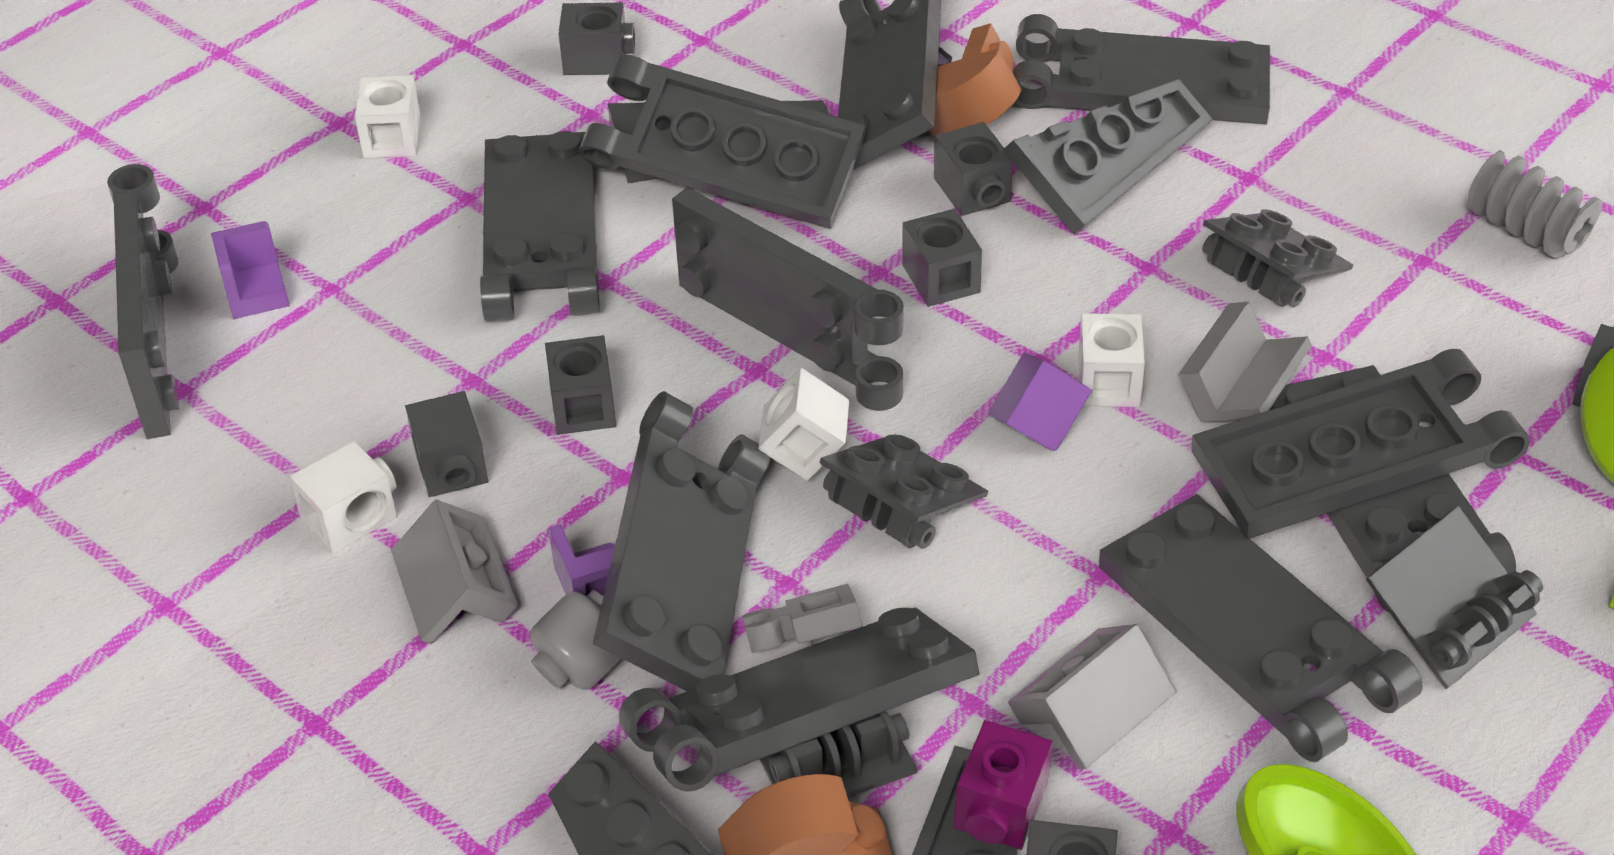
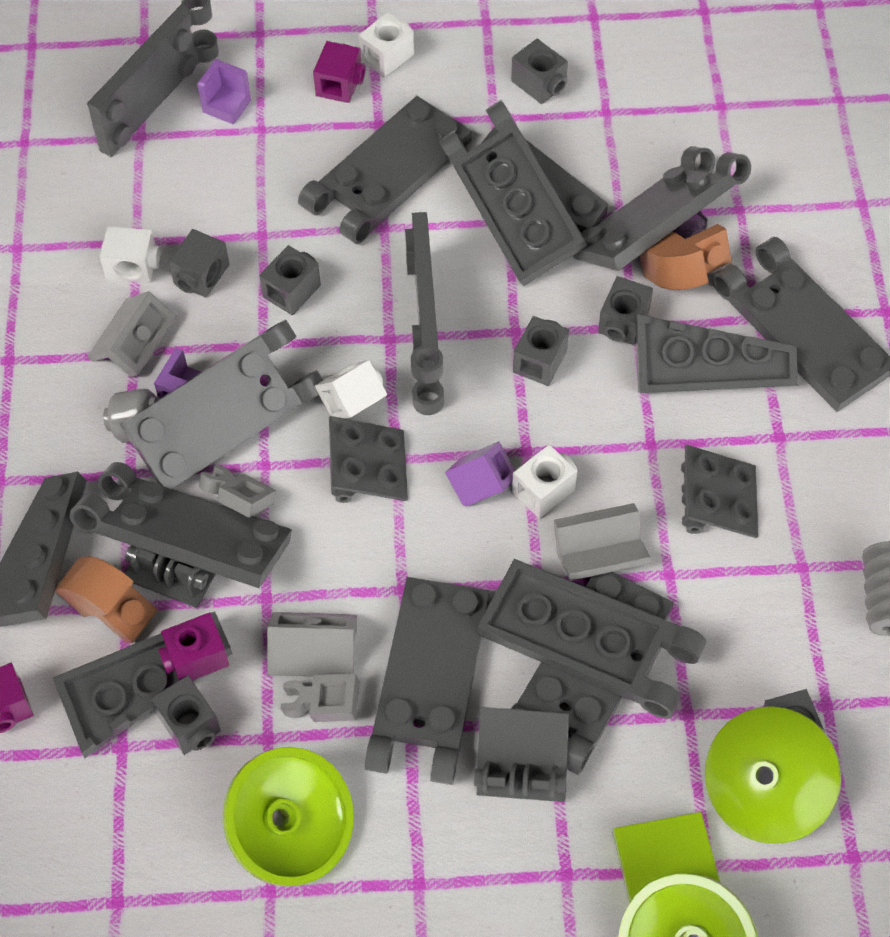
camera: 45 degrees right, 15 degrees up
none -> light grey plate [280,673,359,722]
none -> magenta brick [313,41,366,103]

